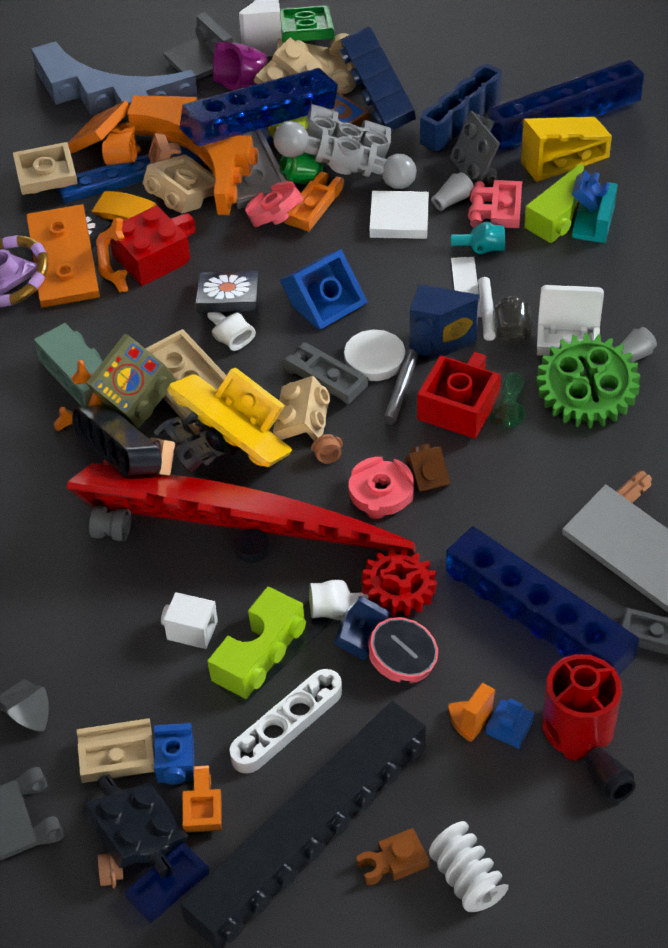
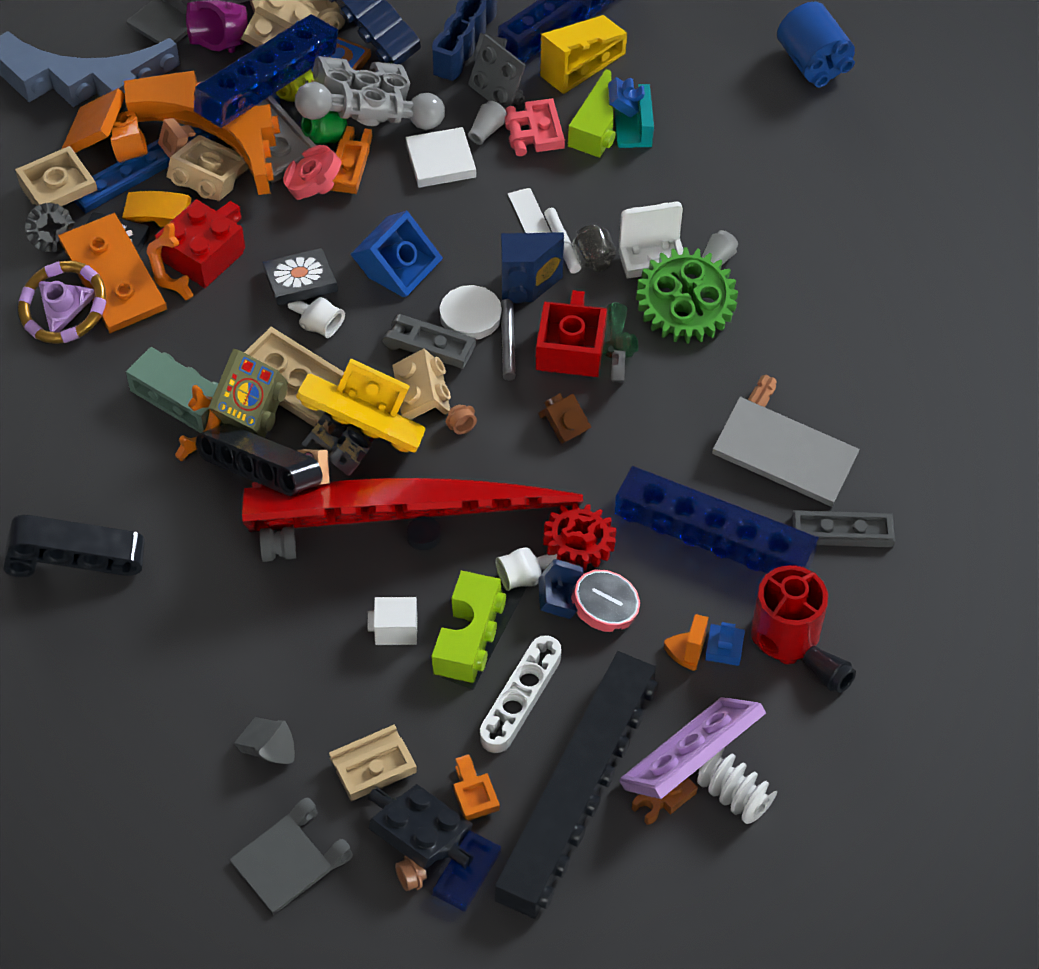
camera: 20 degrees left, 5 degrees up
blue brick [154,723,195,785] -> none
coral plate [348,457,414,519] -> none
teal piece [451,222,505,254] -> none
none -> dark grey gear [25,203,75,252]
none -> flat silver tile [611,350,625,383]
none -> lavender tile [619,697,766,799]

